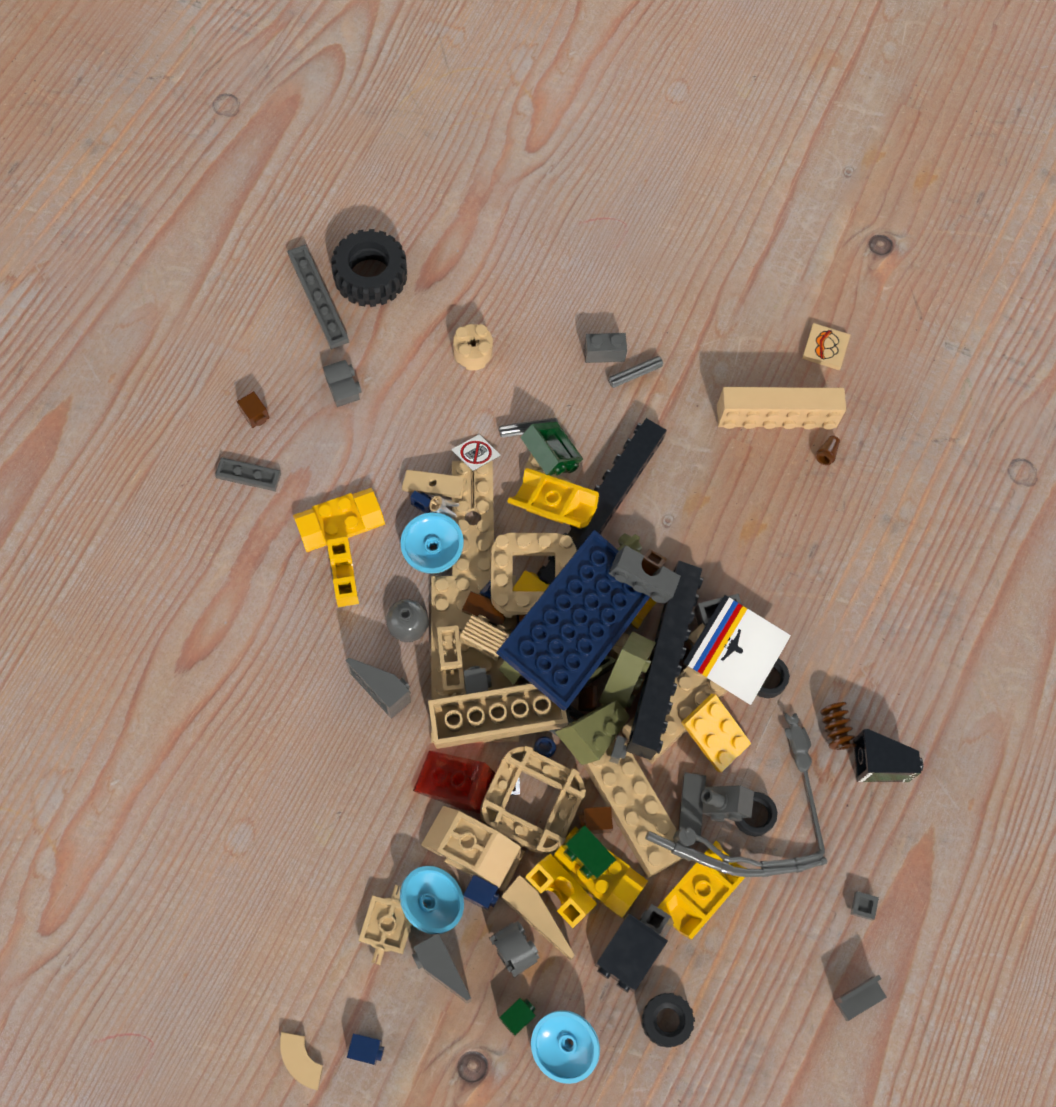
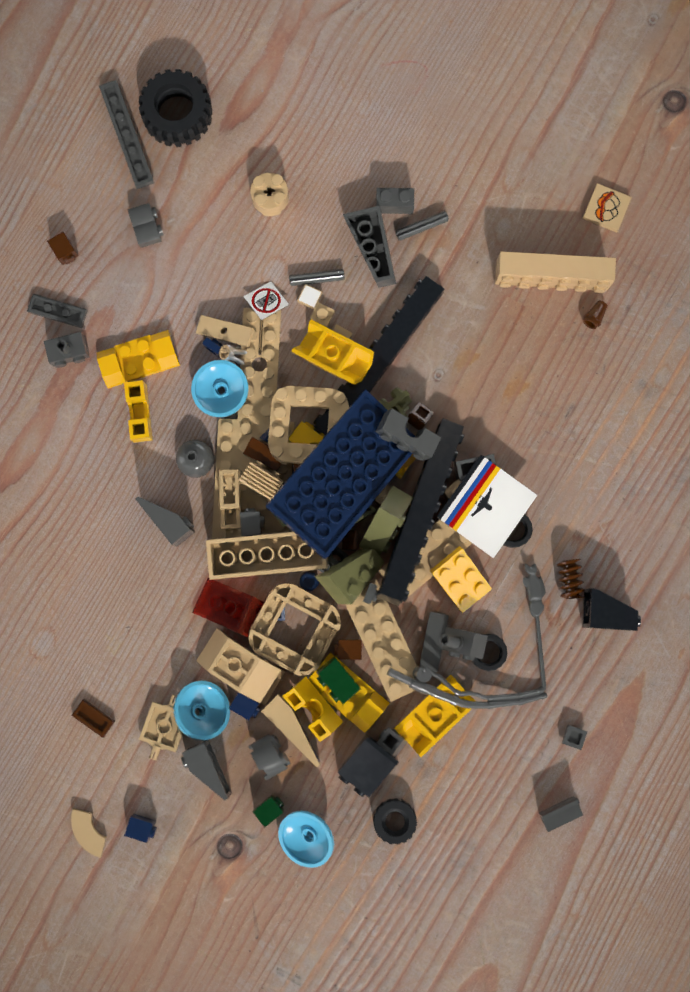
camera: 10 degrees right, 15 degrees up
dark green window [520,422,583,475] -> none
none -> dark grey brick [44,332,90,368]
none -> reddish brown tile [71,699,115,738]
none -> white tile [297,284,323,310]
none -> dark grey wedge [343,206,397,288]

